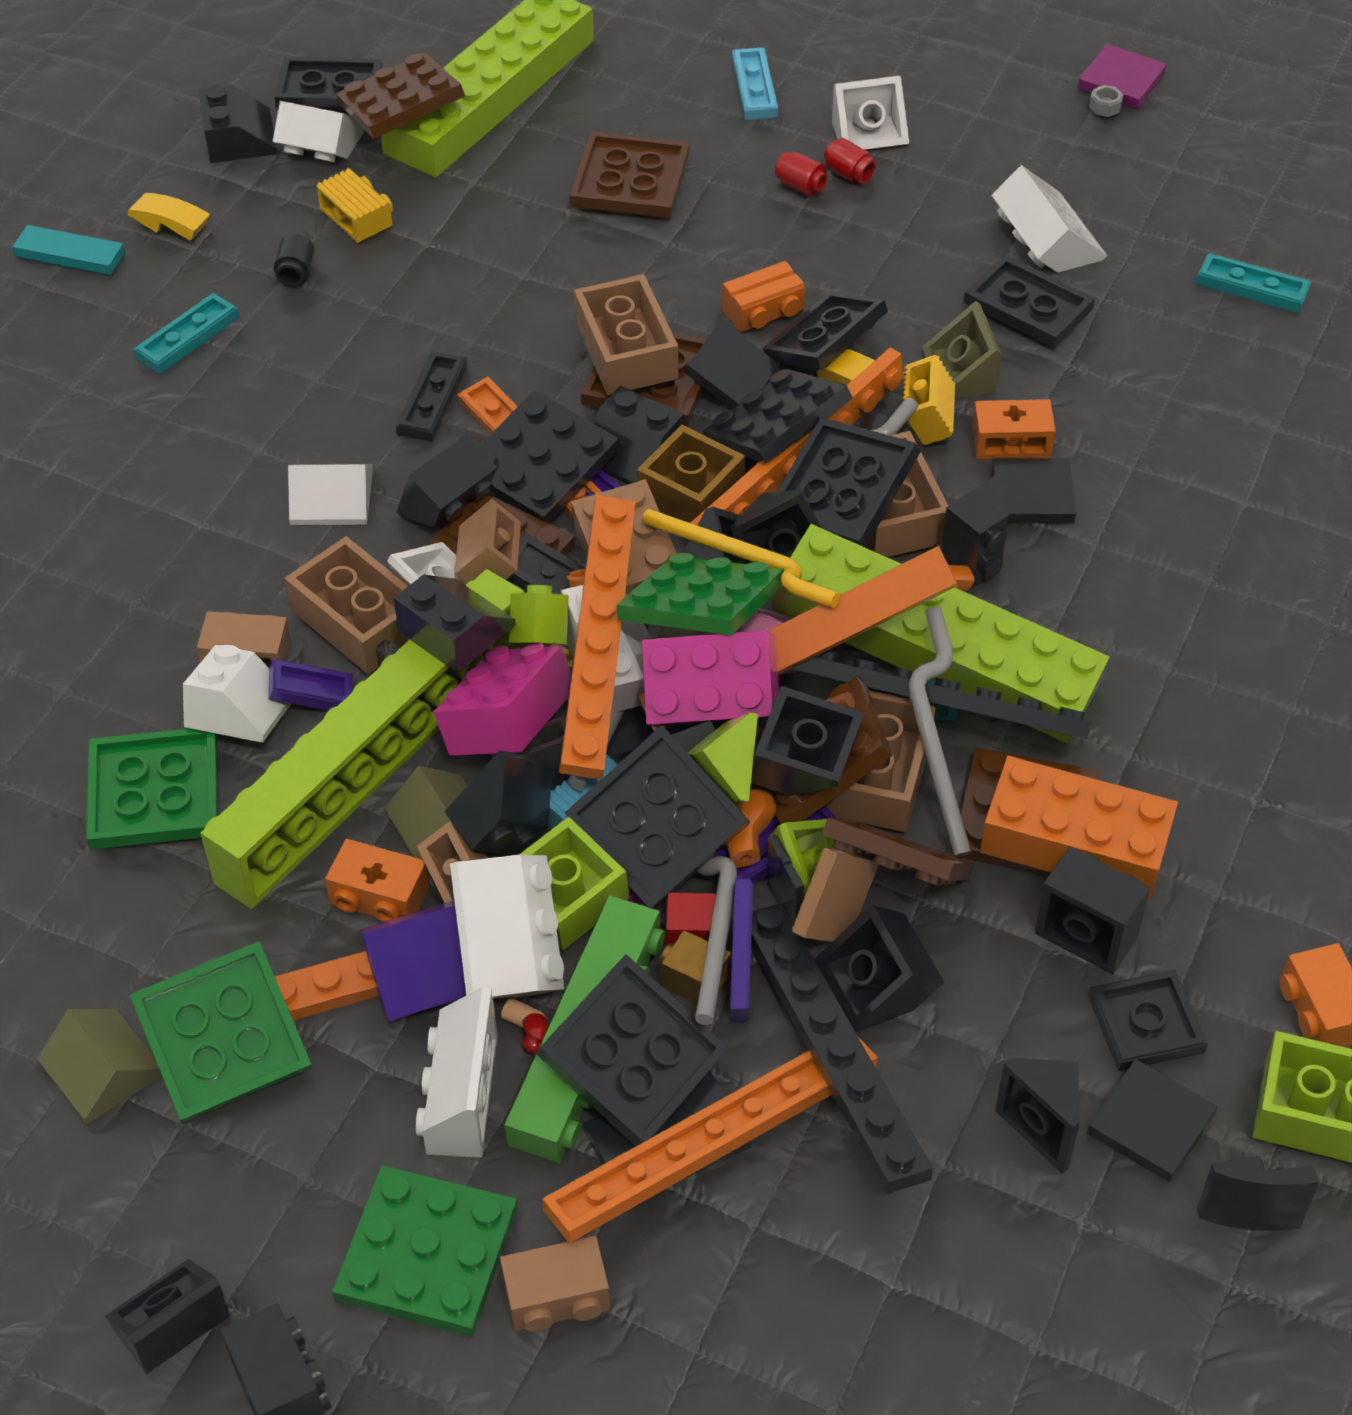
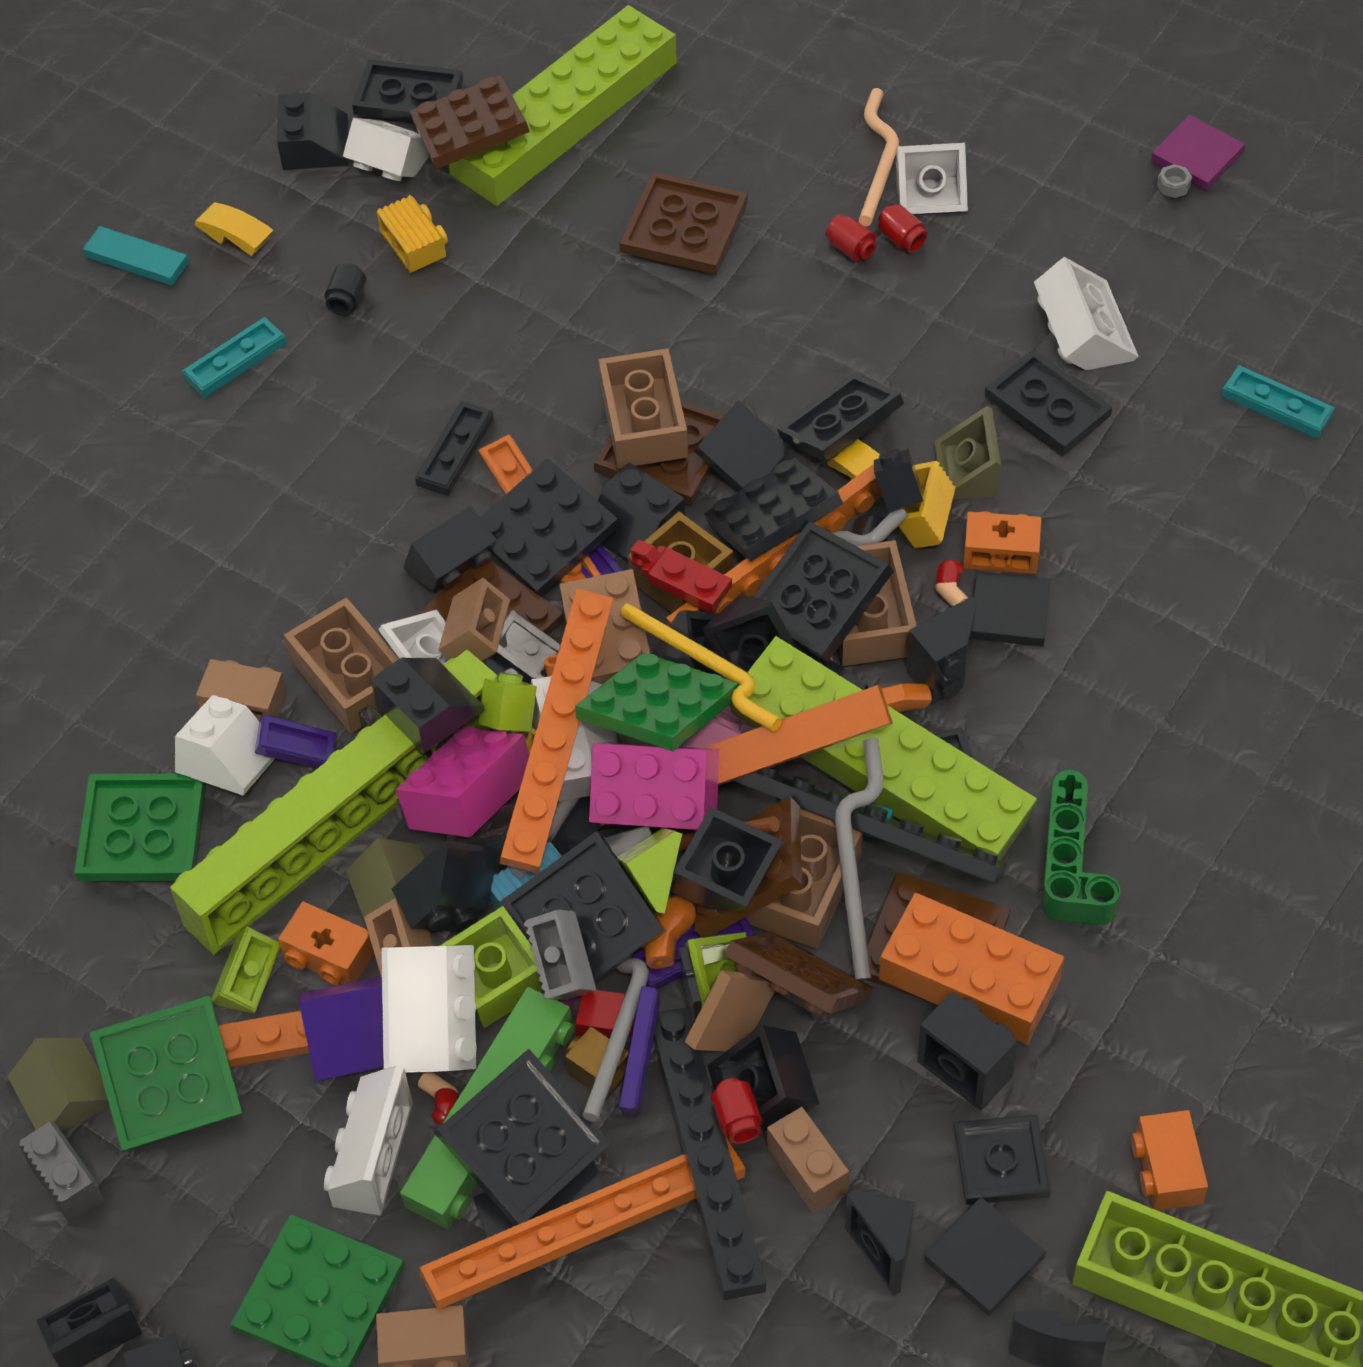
camera: 10 degrees right, 5 degrees up
white slope [288,464,373,525] -> none
orange brick [721,261,805,333] -> none
medium azure tile [732,47,778,120] -> none
none -> flat silver brick [19,1121,104,1222]
none -> lime slope [211,927,280,1014]
none -> flat silver brick [524,909,596,1001]
none -> red hinge [630,540,732,613]
none -> red brick [711,1078,762,1144]
none -> medium nougat brick [767,1107,849,1214]
none -> light nougat piece [859,88,899,226]
none -> black brick [873,449,924,512]
none -> arm [935,559,968,607]
none -> green beam [1042,770,1121,925]

